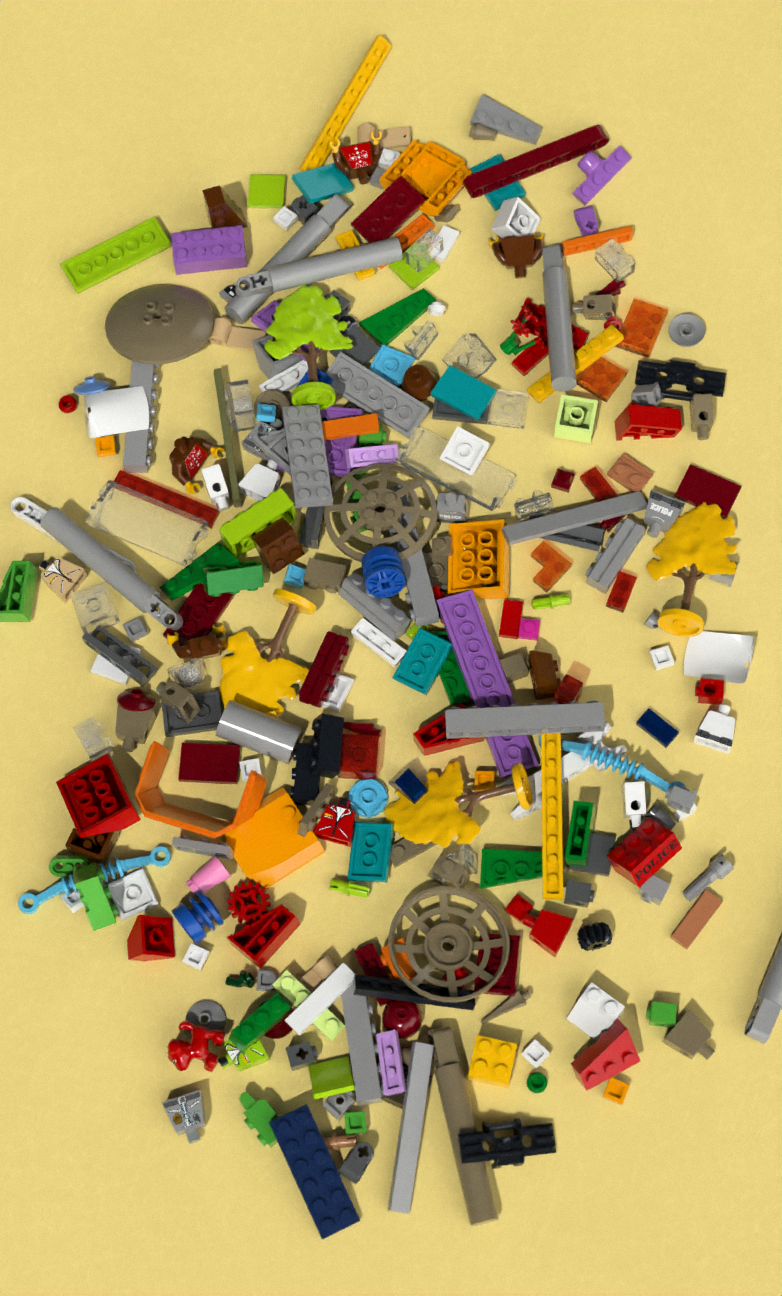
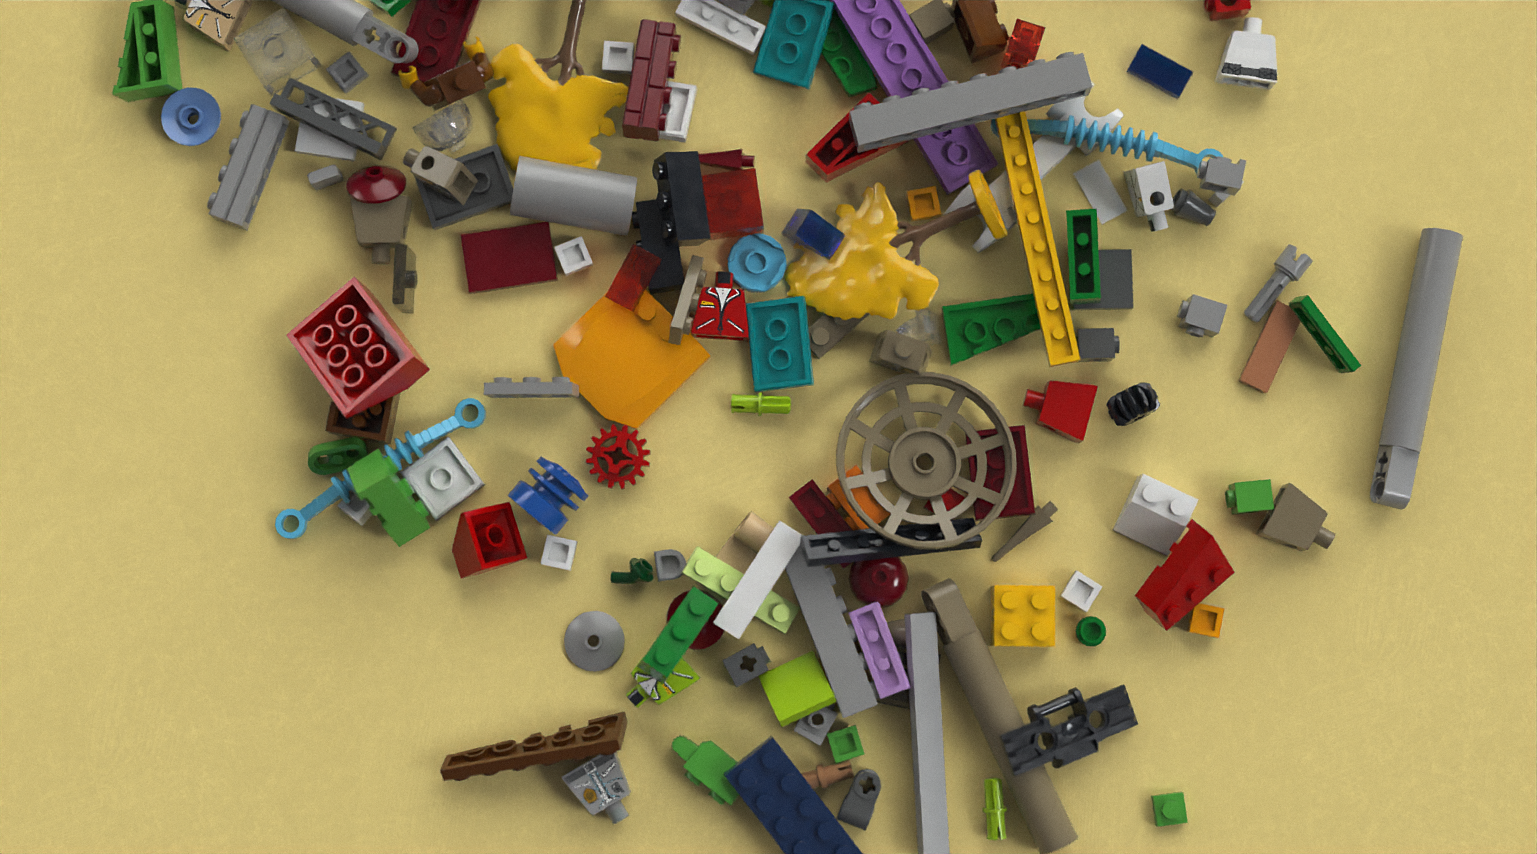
camera: 20 degrees left, 15 degrees up
clear brick [73,716,114,762] -> none
orange piece [135,741,267,838] -> none
red animal [167,1021,225,1072] -> none
bright pink plant [186,855,231,896] -> none
red wedge [227,904,301,969] -> none
red plate [505,894,533,923] -> none
red brick [606,817,682,887] -> none
none -> medium blue dish [161,88,221,146]
none -> light grey brick [207,104,289,230]
none -> light grey tile [307,164,344,191]
none -> clear smoke plate [392,244,418,313]
none -> reddish brown wing [440,712,628,781]
none -> white plate [602,41,634,74]
none -> clear red plate [605,244,662,312]
none -> lime axle [983,778,1007,840]
none -> white sticker [1073,160,1127,224]
none -> bright green plate [1151,792,1188,827]
none -> green tile [1288,295,1361,373]

